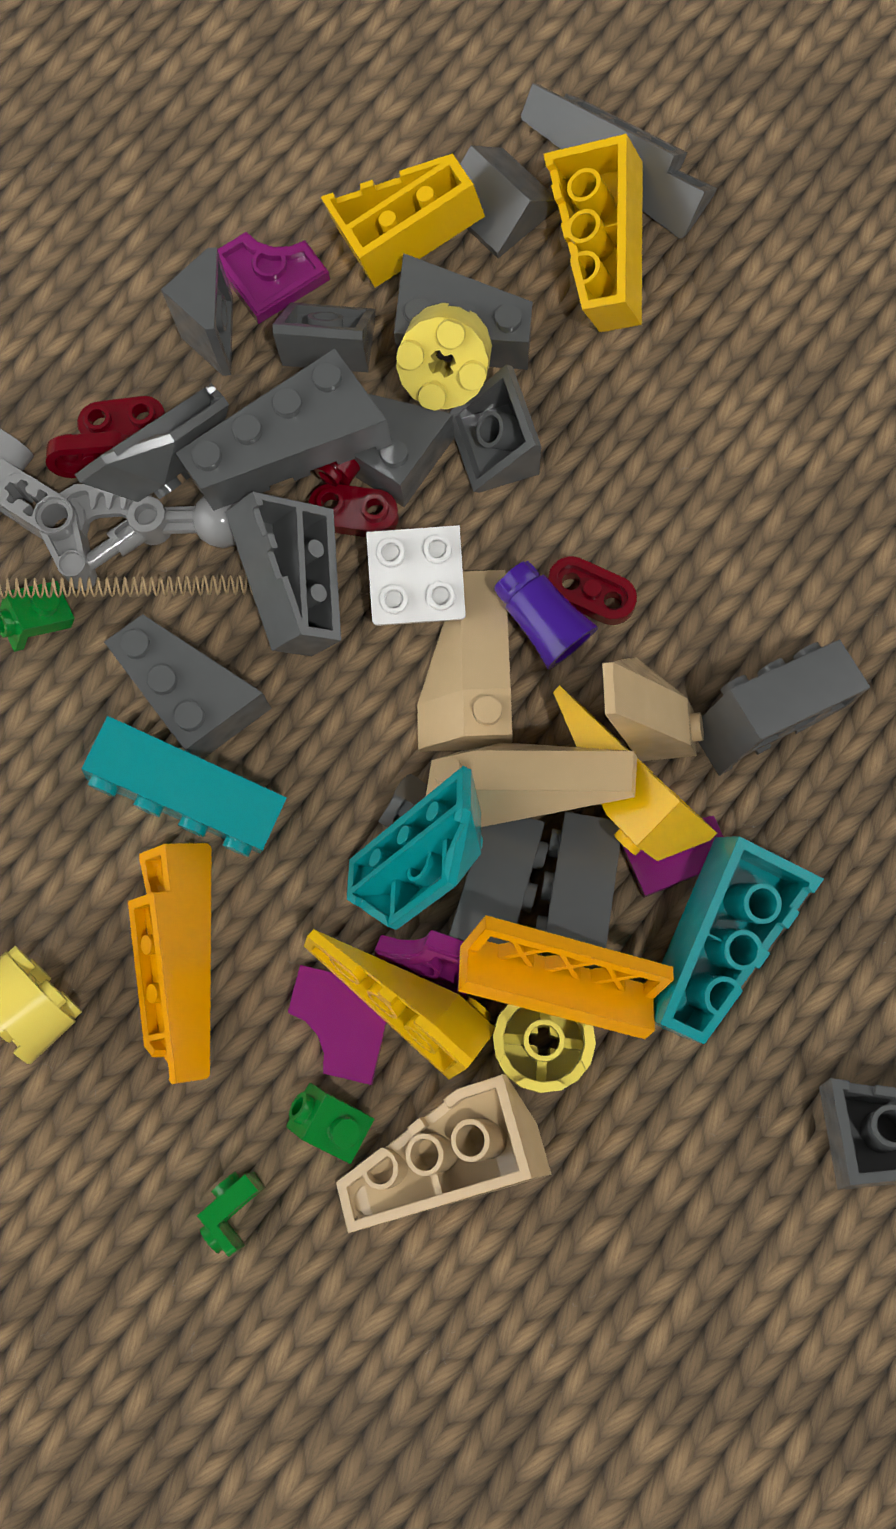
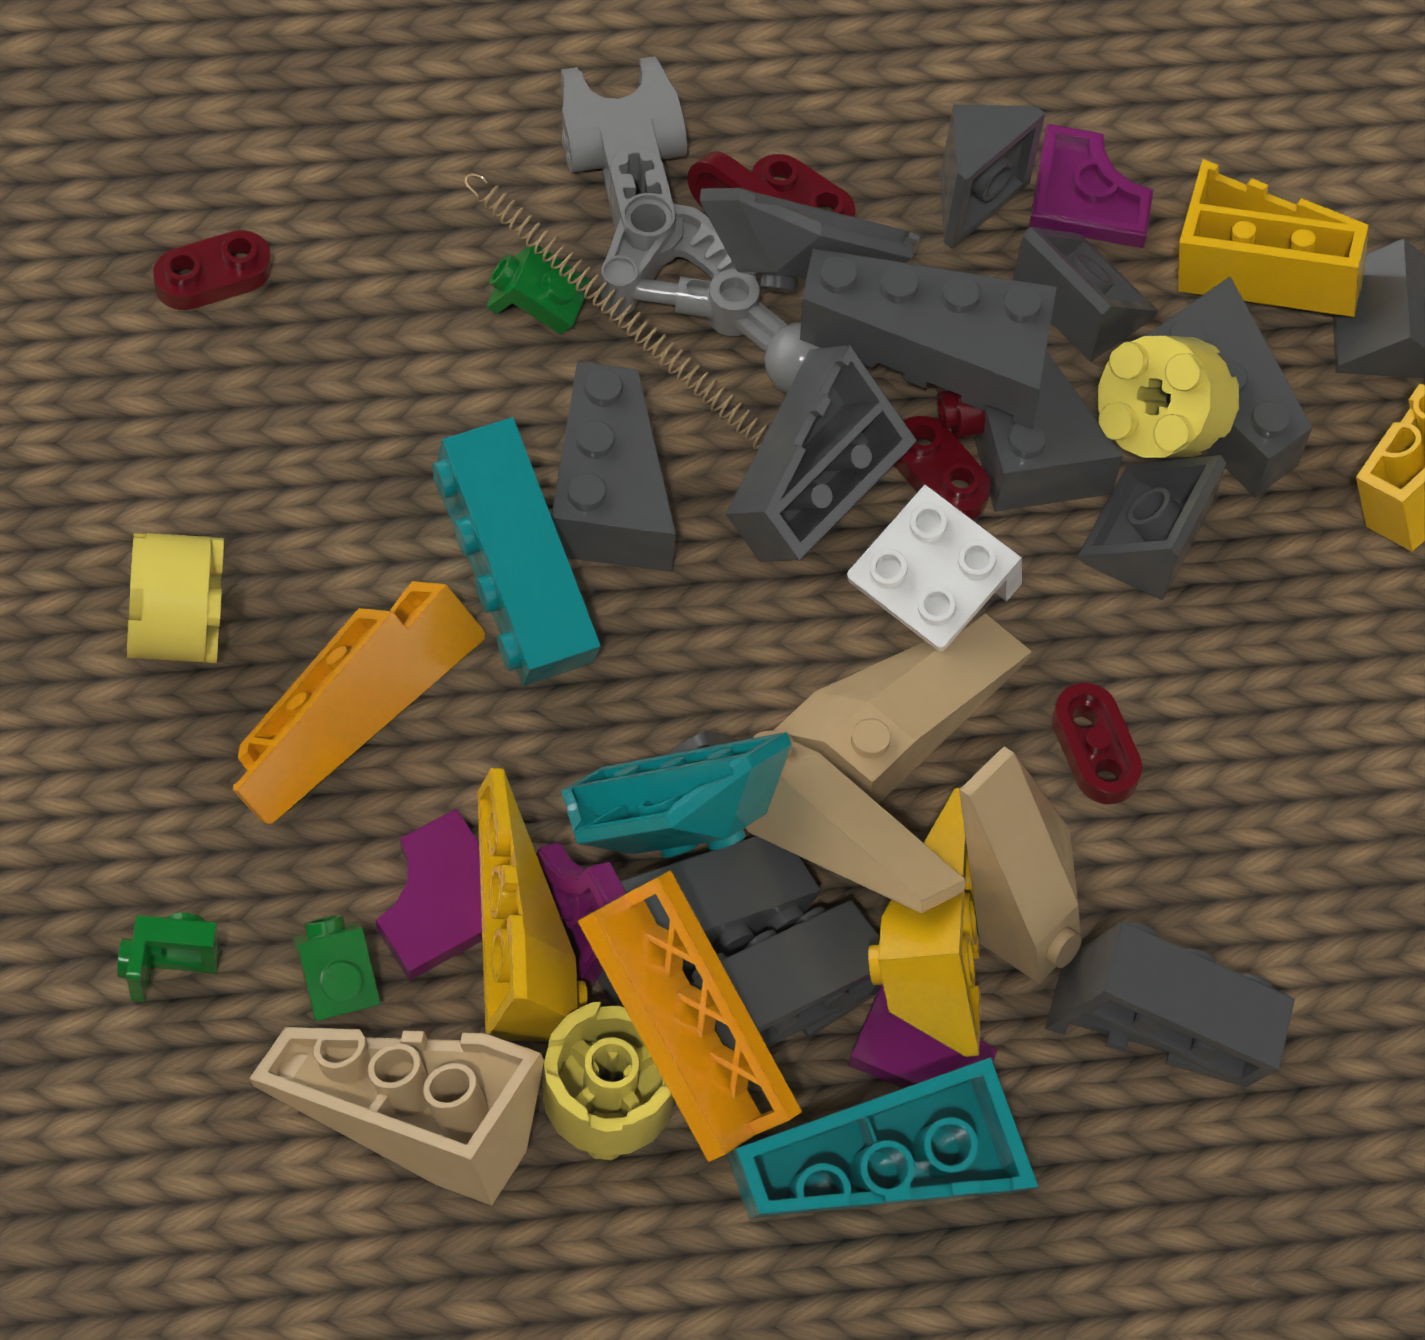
camera: 30 degrees right, 15 degrees down
dark purple plant [494,561,598,670] -> none

